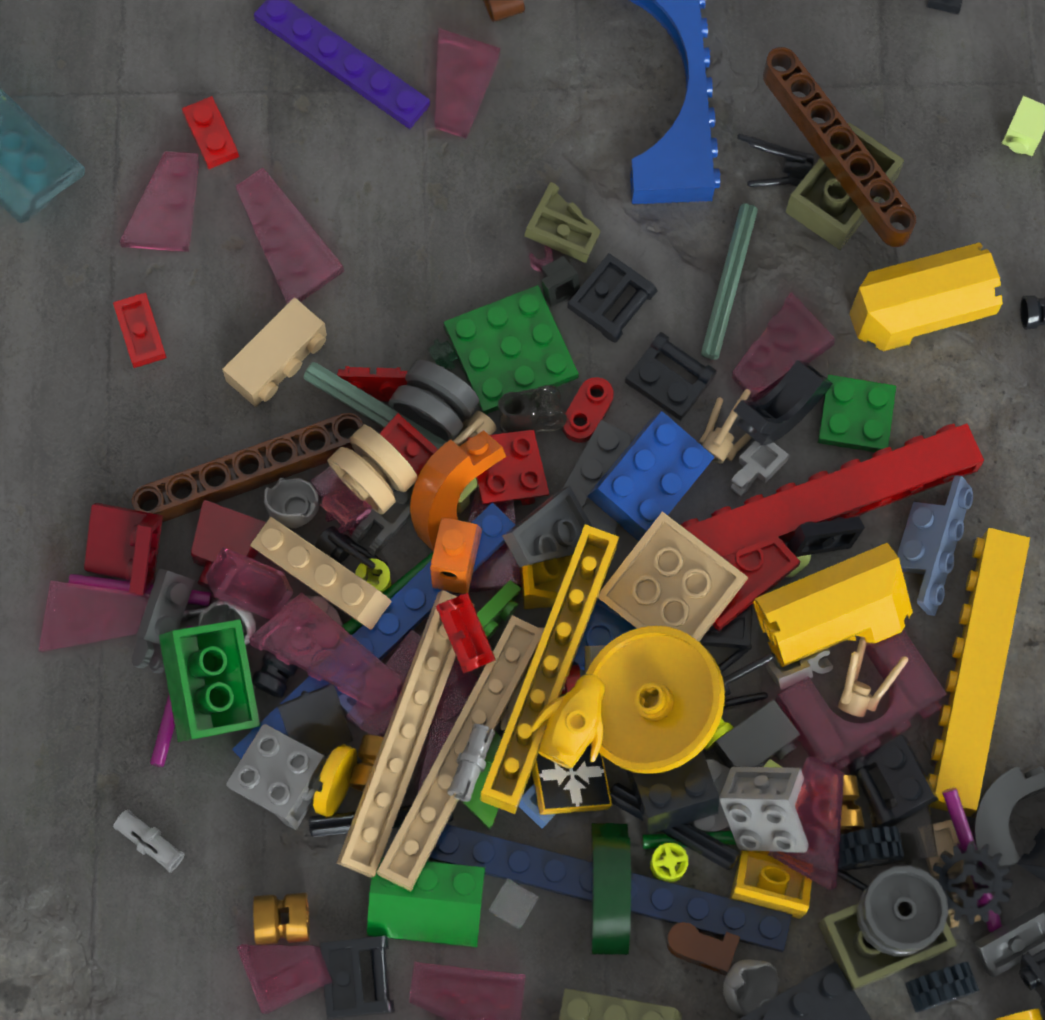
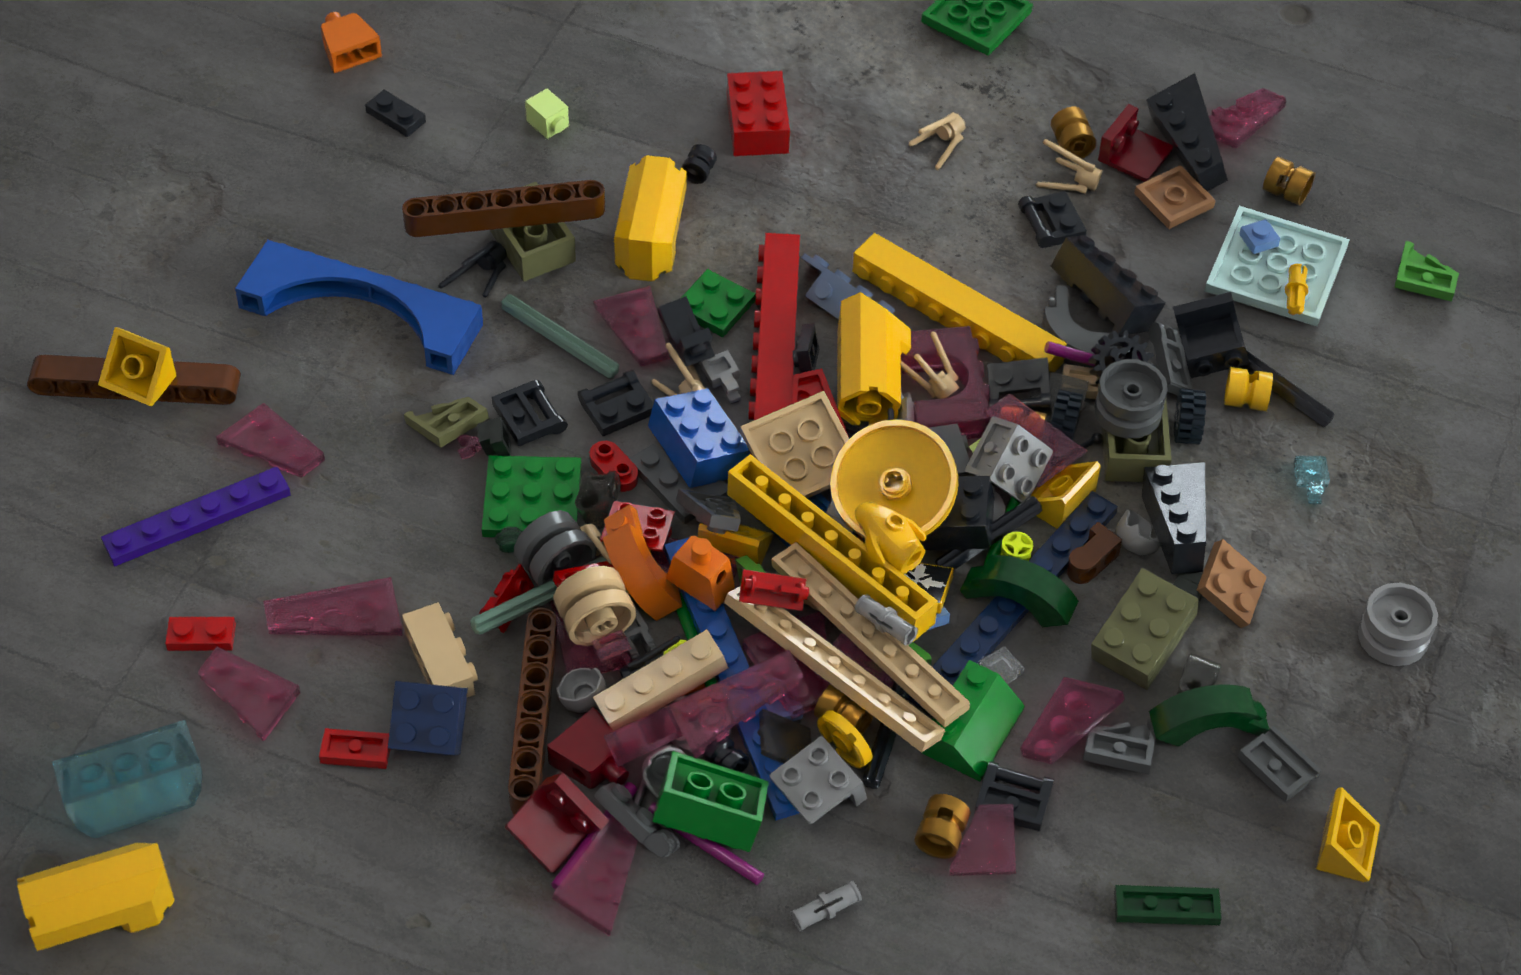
camera: 65 degrees left, 20 degrees down
none -> dark blue brick [388,681,468,755]

